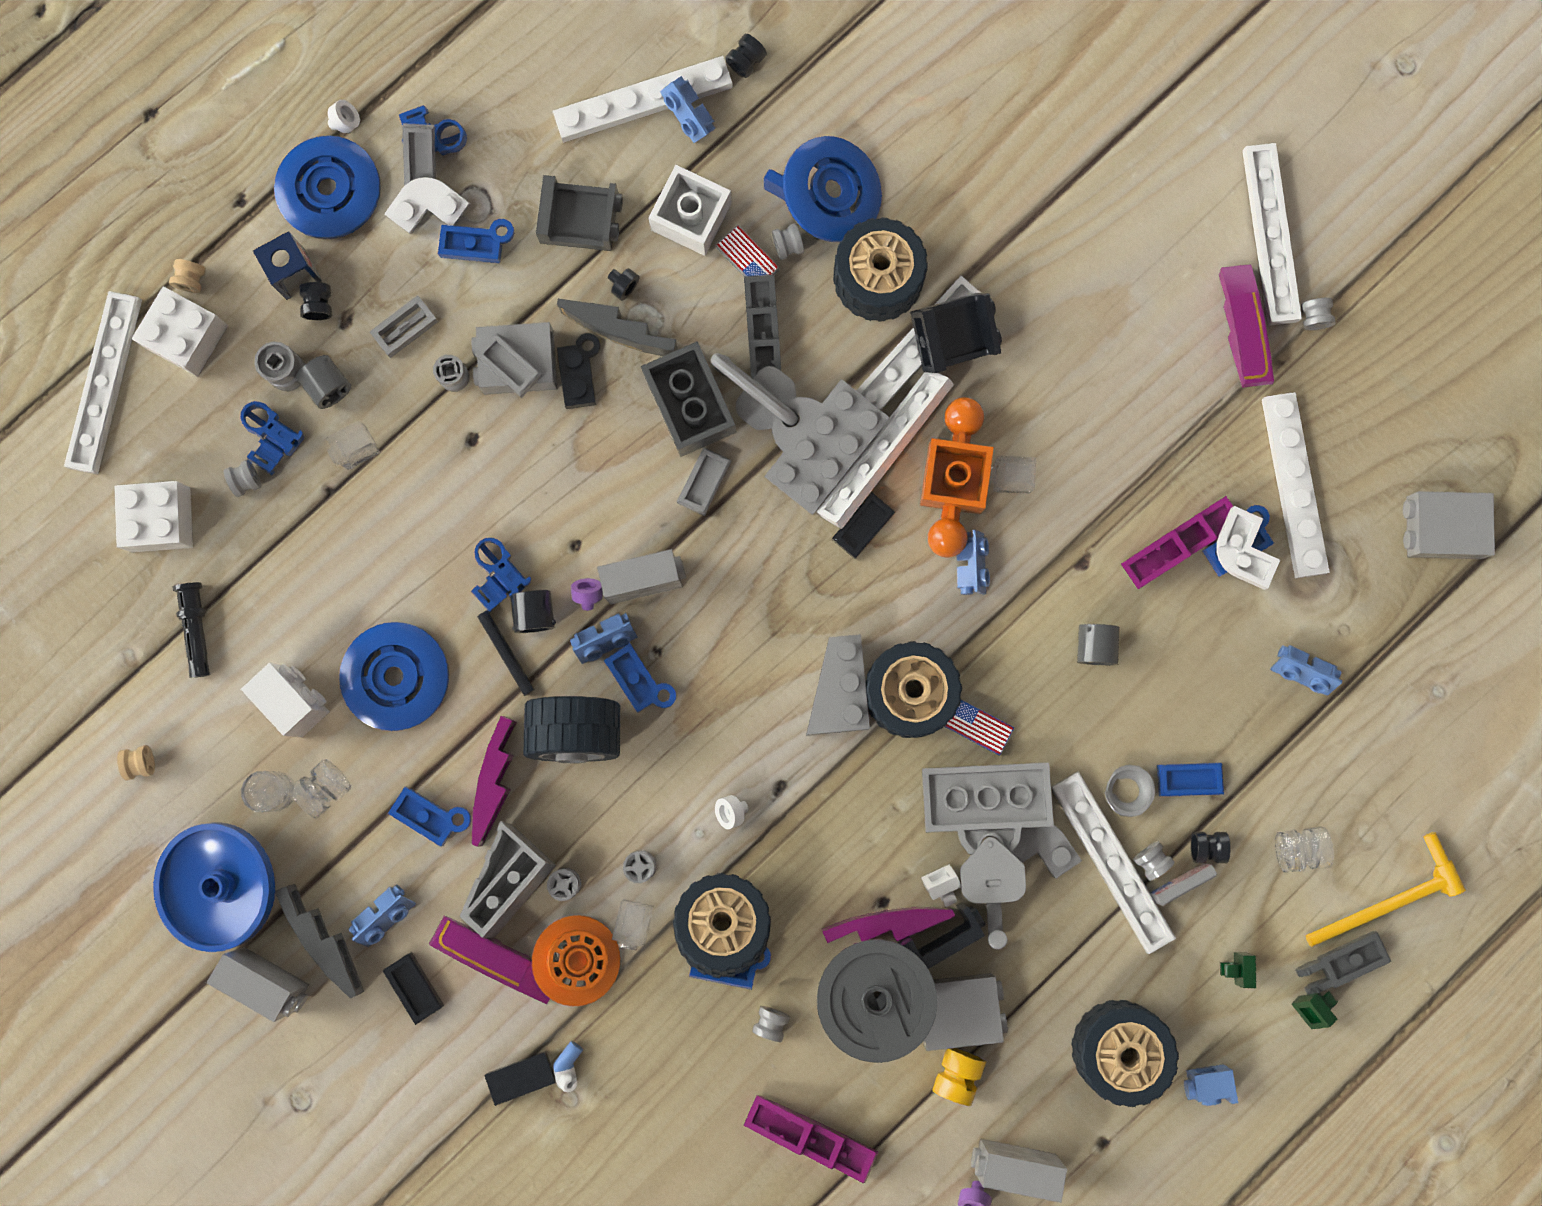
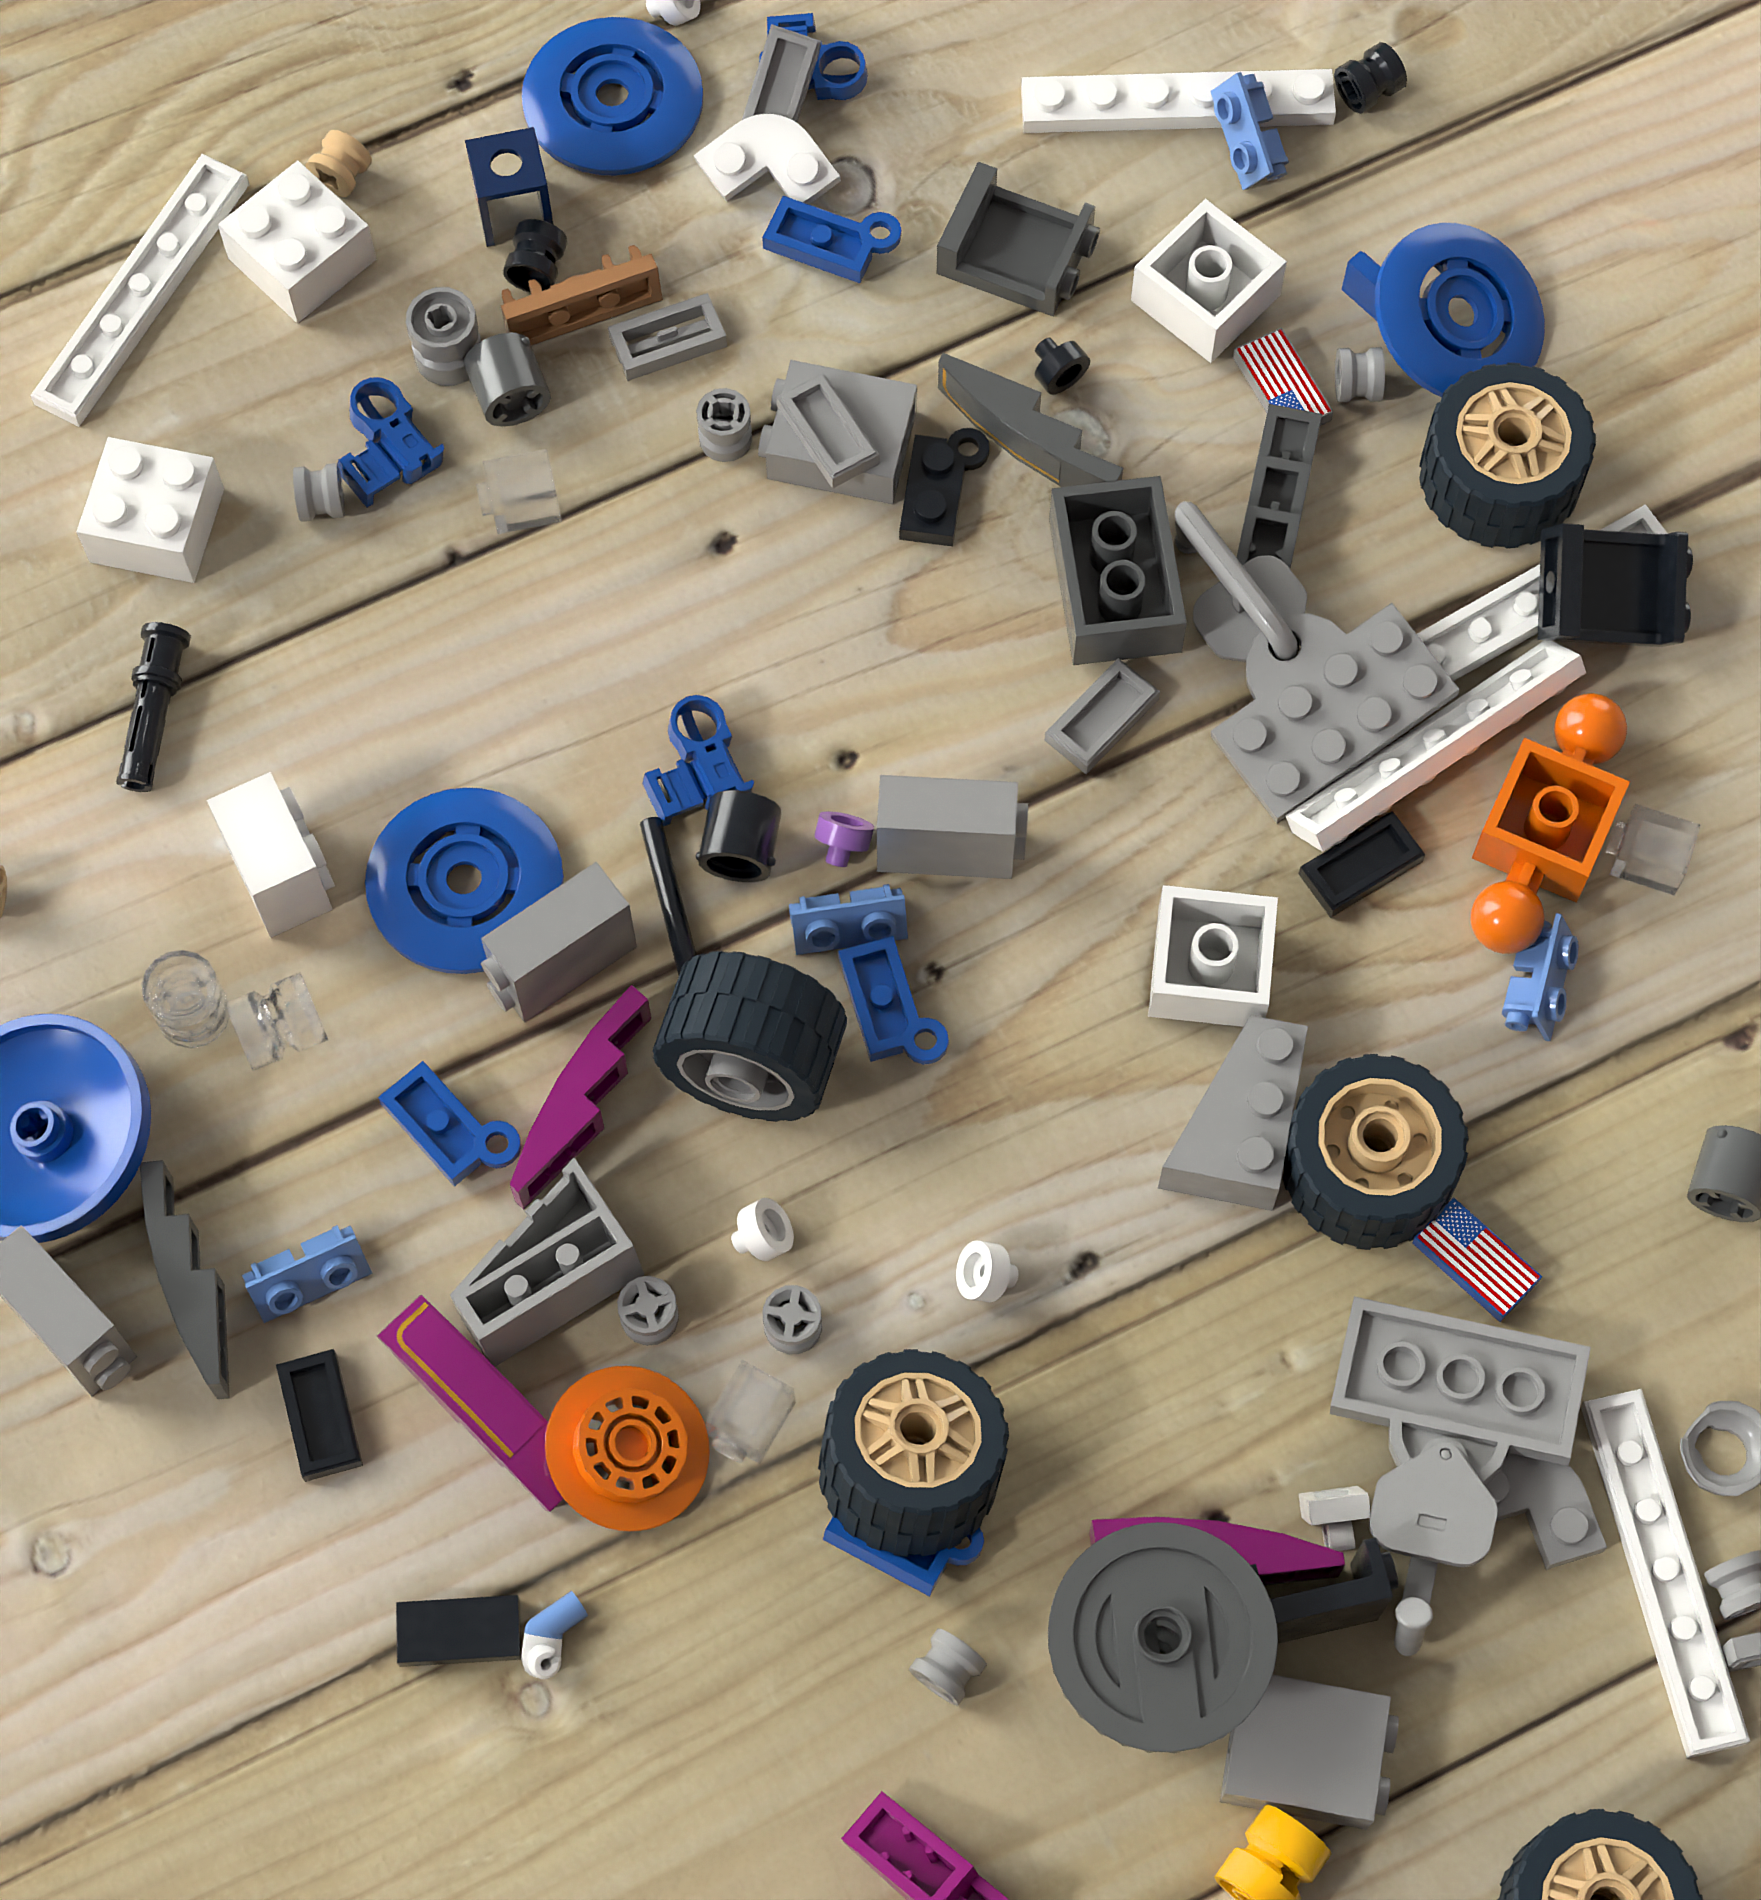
camera: 15 degrees right, 15 degrees down
none -> light grey brick [481,862,637,1023]
none -> medium nougat plate [500,245,663,345]
none -> white tile [731,1198,794,1261]
none -> white brick [1148,885,1278,1027]

